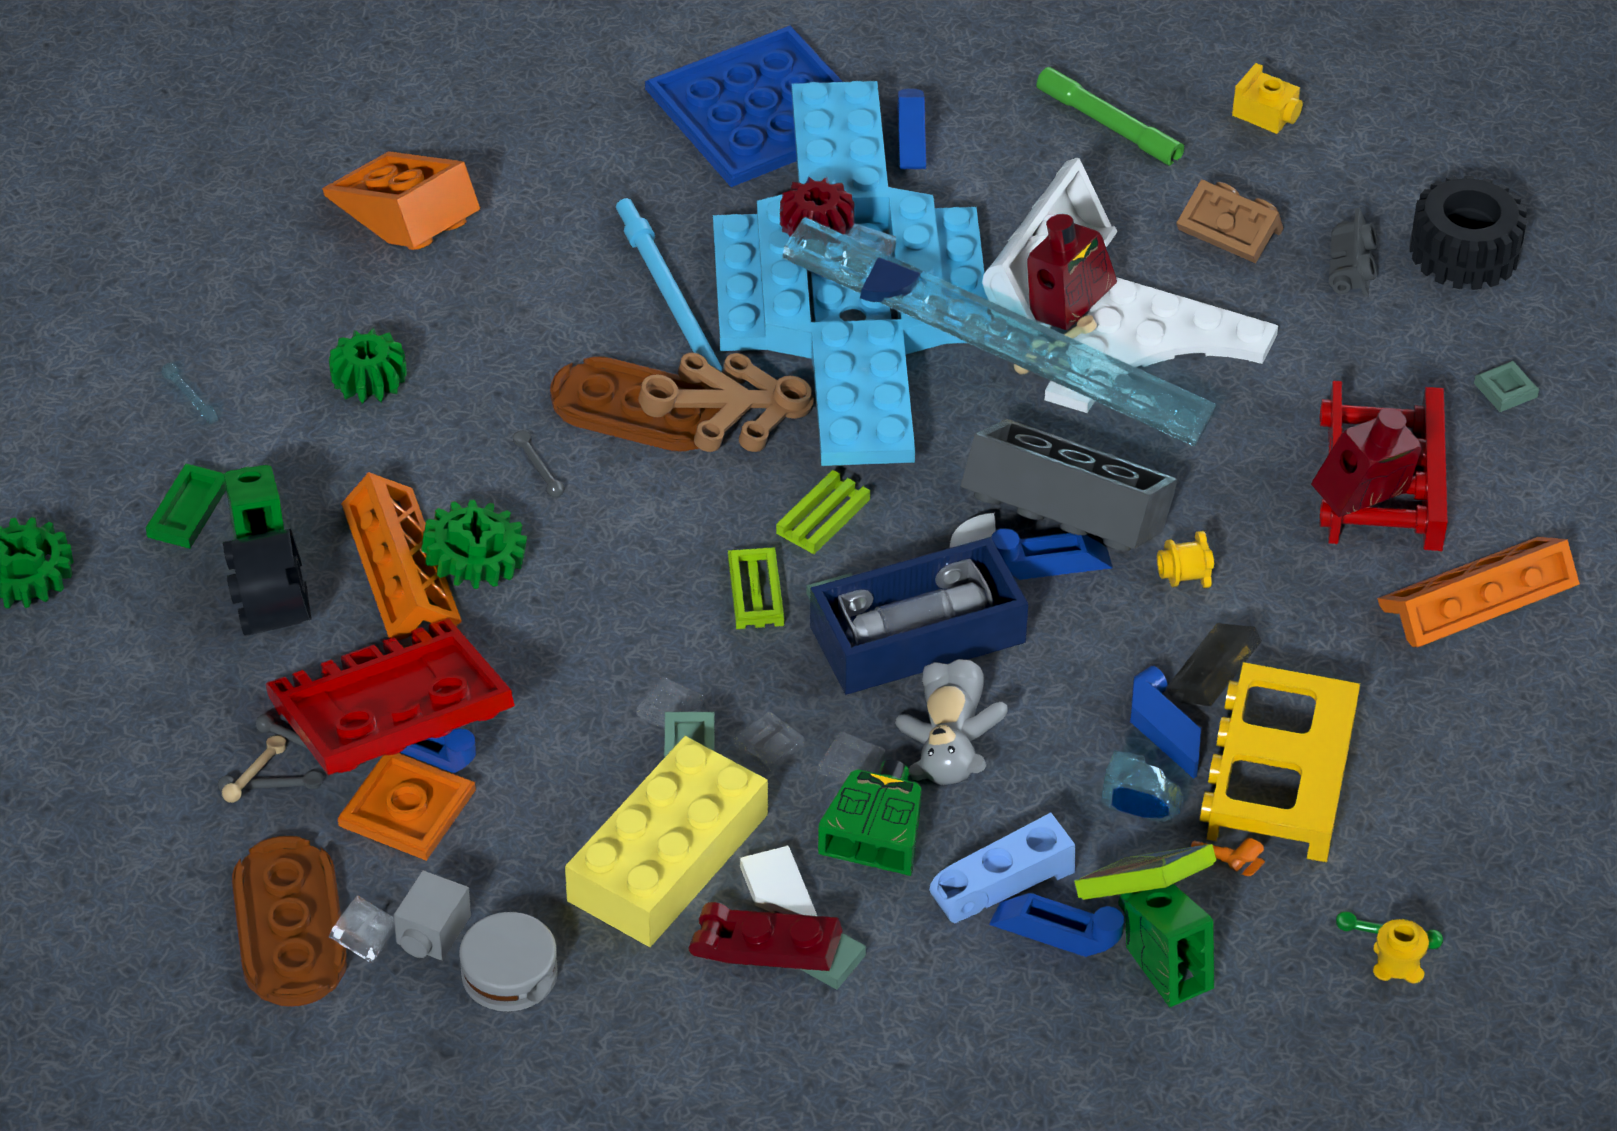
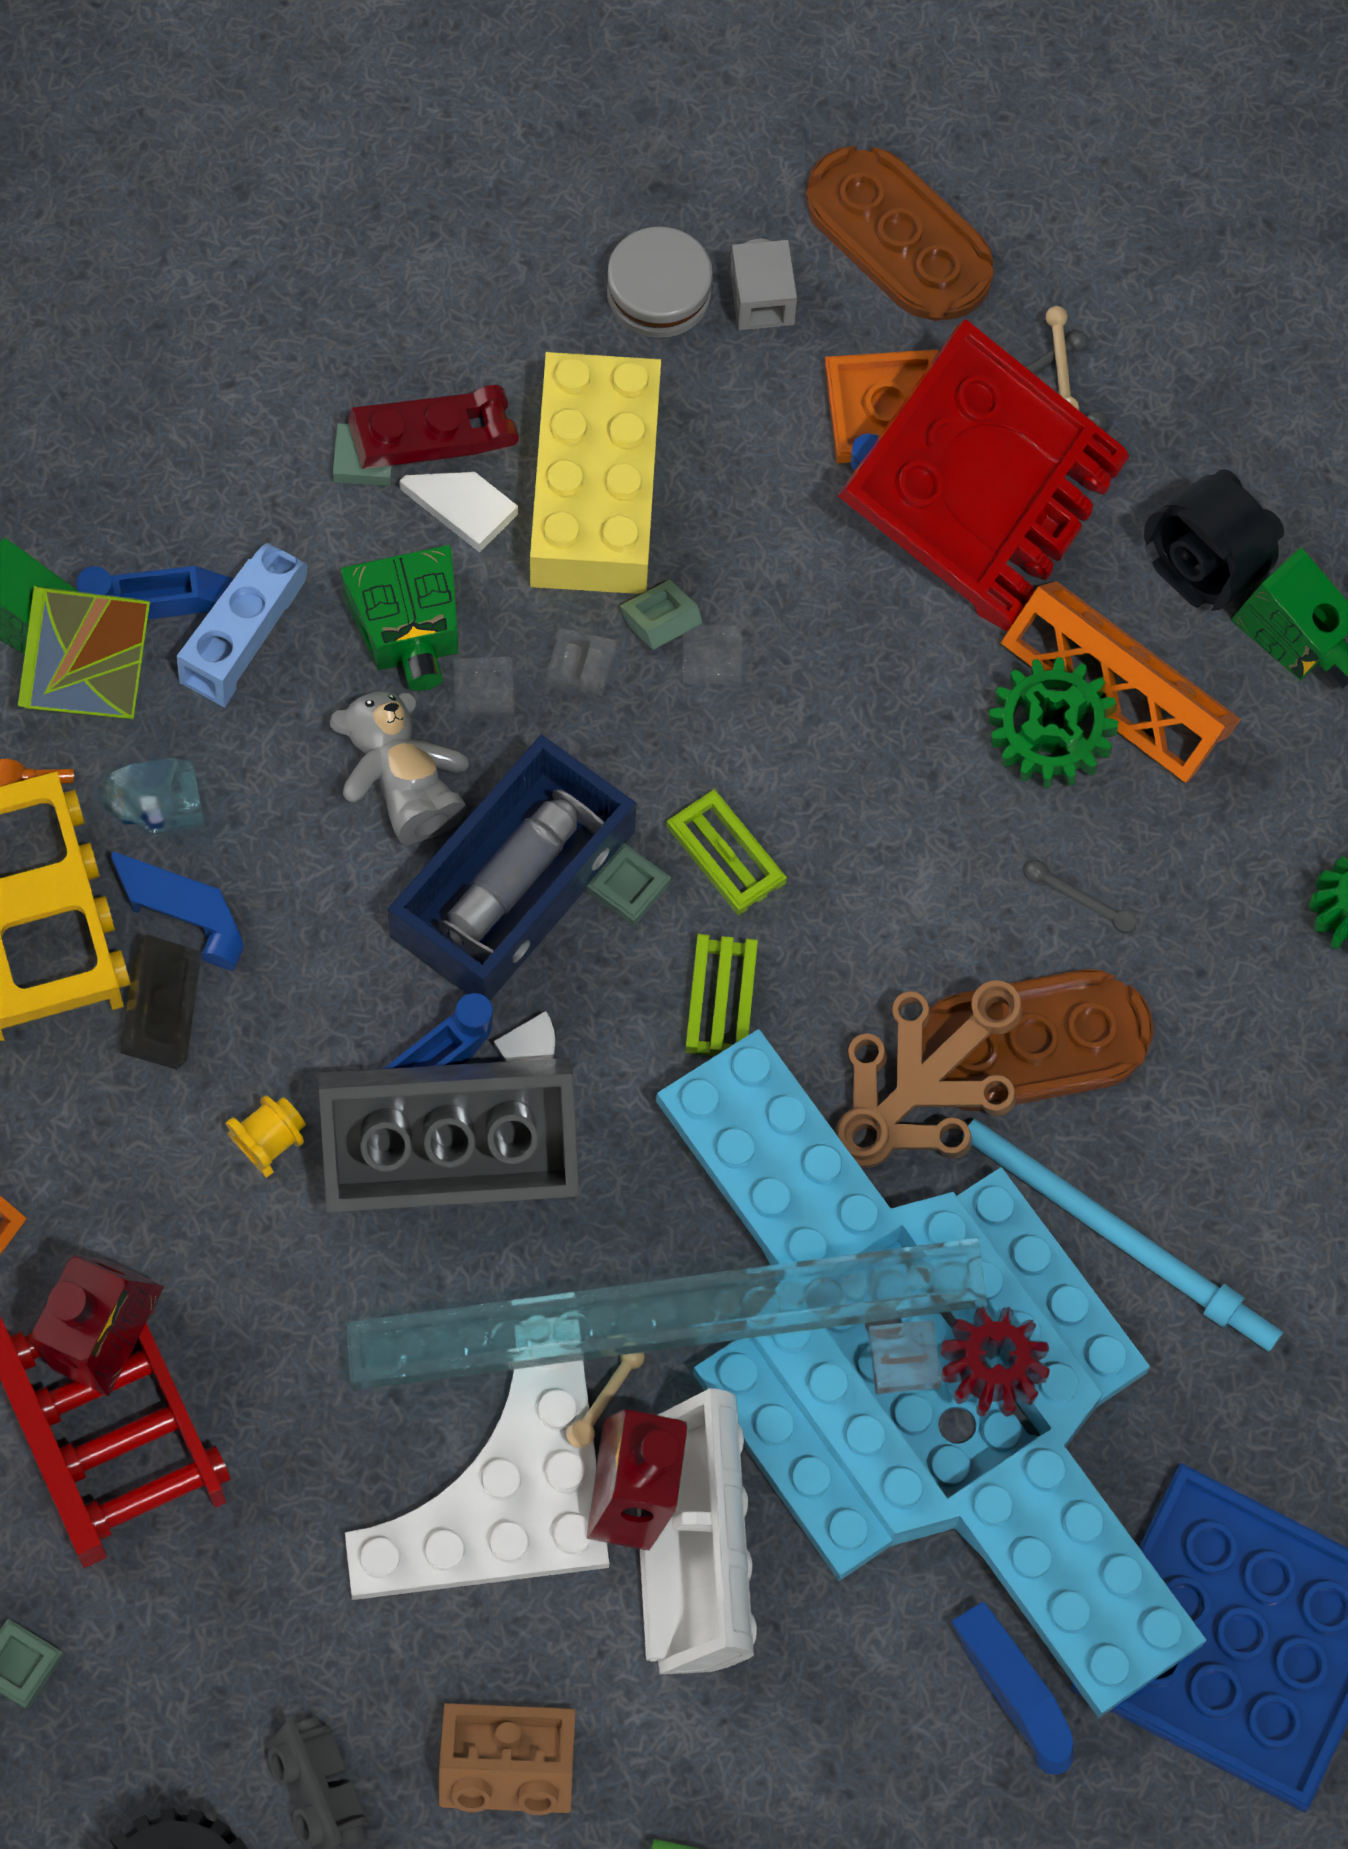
camera: 145 degrees right, 20 degrees up
clear tile [329,895,395,964] -> none
dark blue tile [860,257,921,302] -> none

